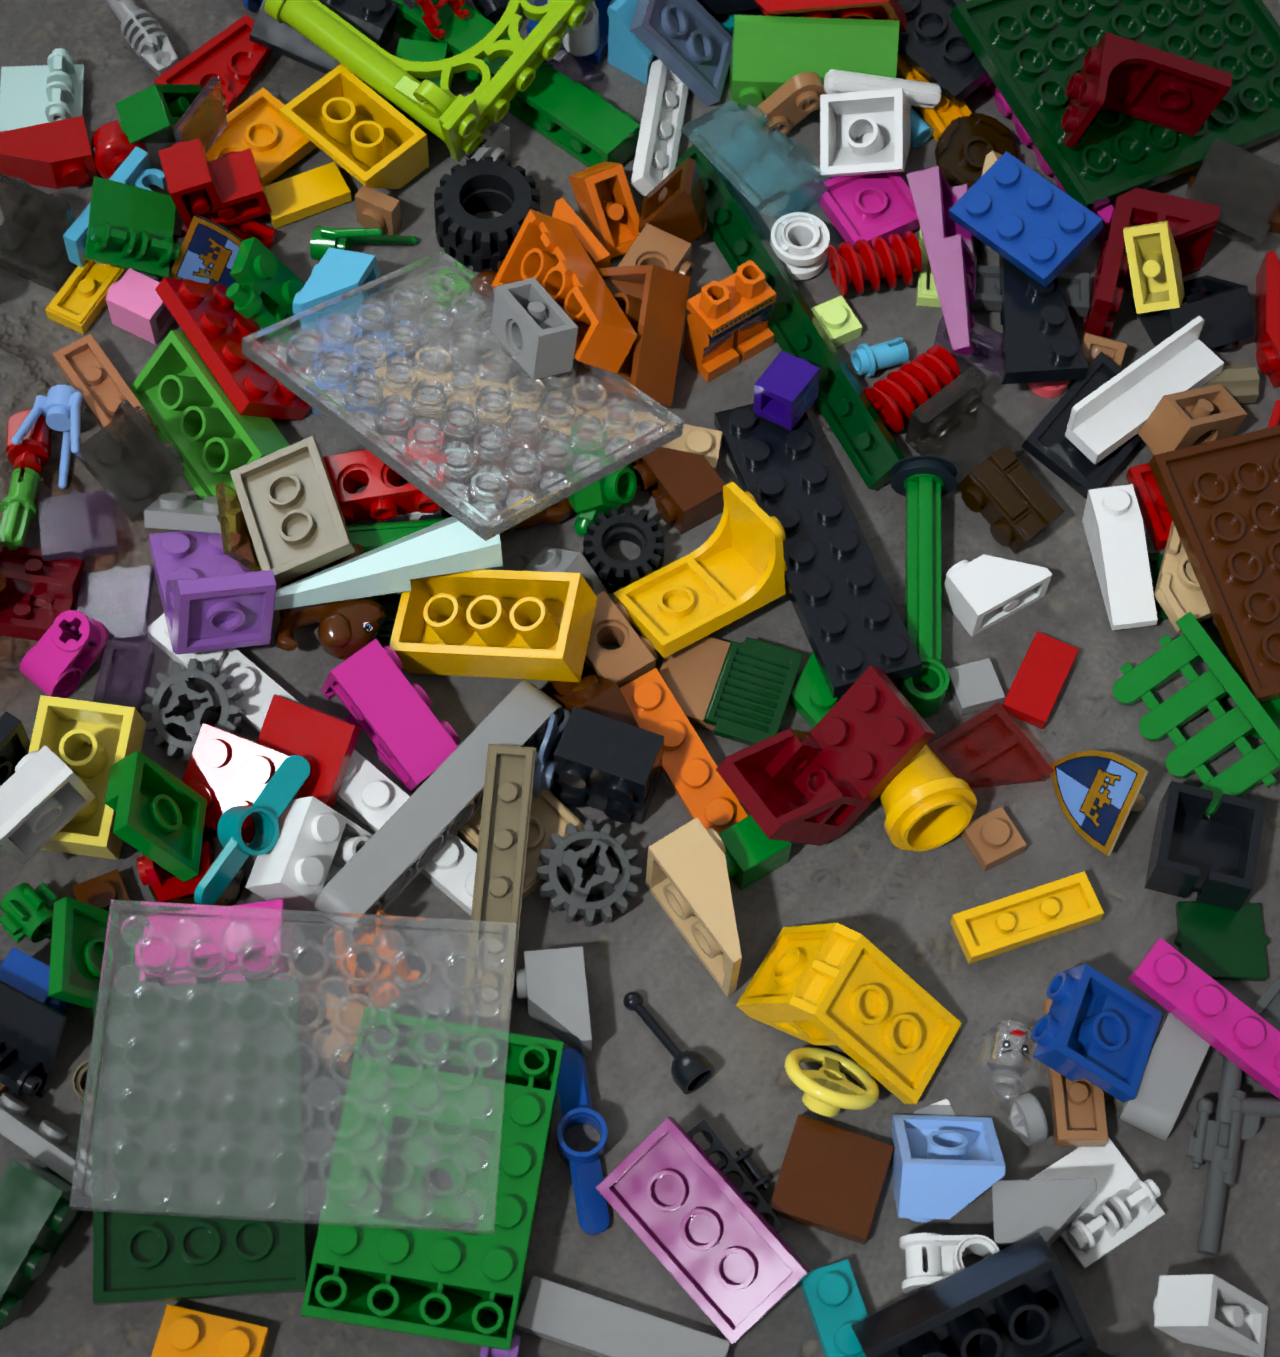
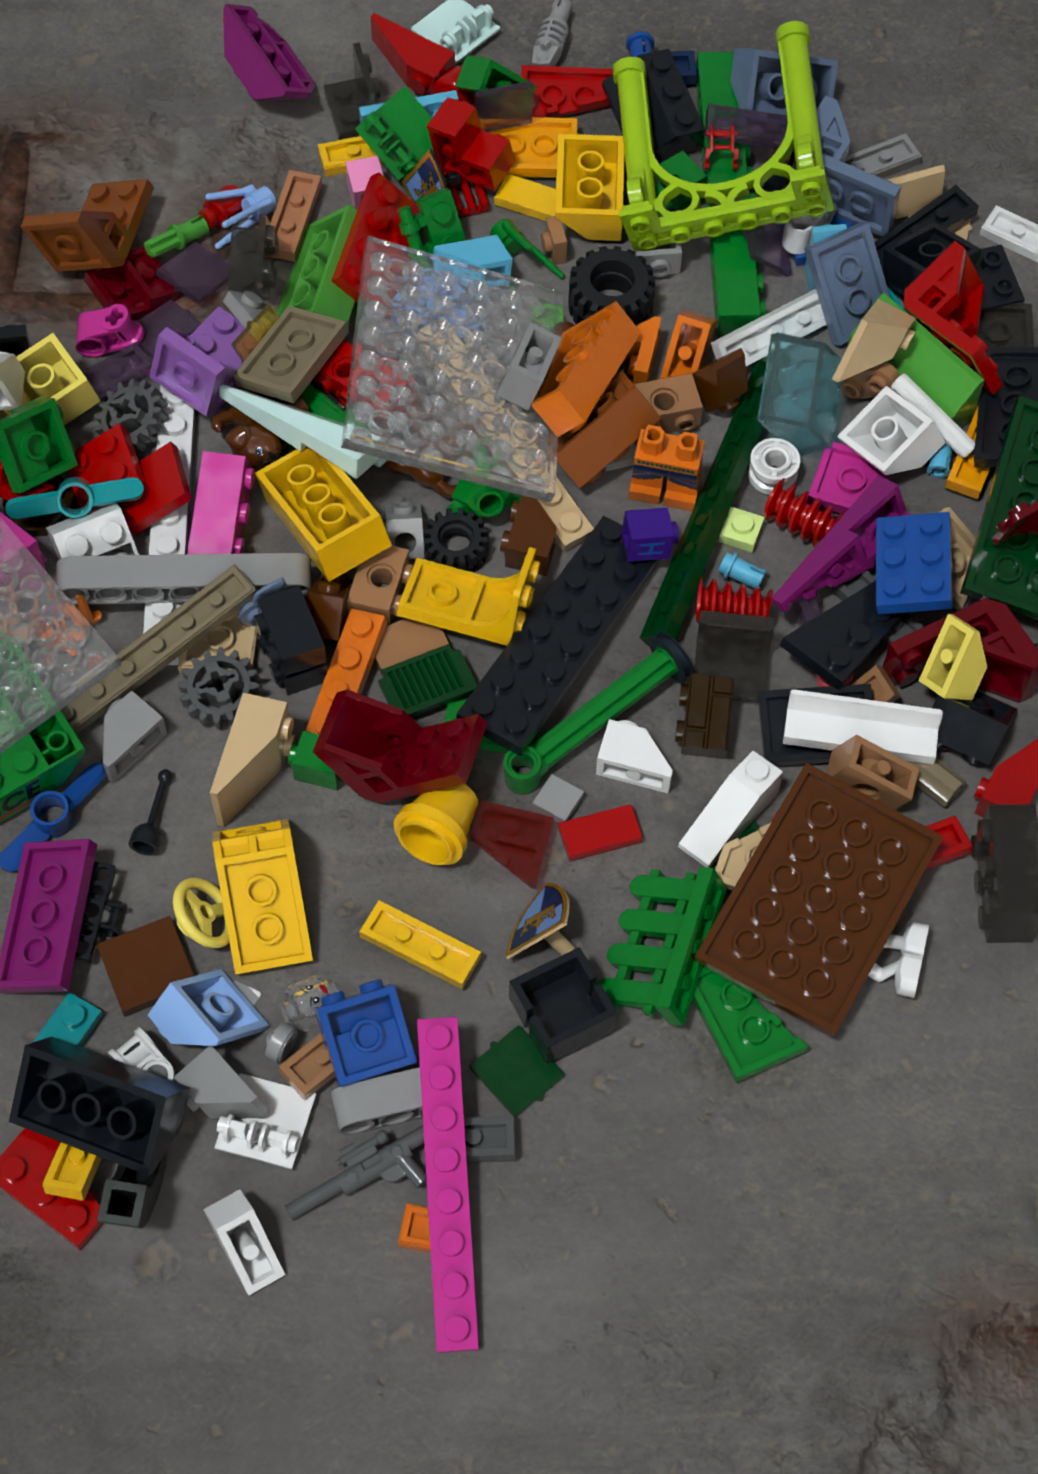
camera: 50 degrees right, 0 degrees up
dark brown tile [935,113,1018,188] -> none
medium nougat plate [960,807,1027,872] -> none
none -> tan slope [832,299,916,382]

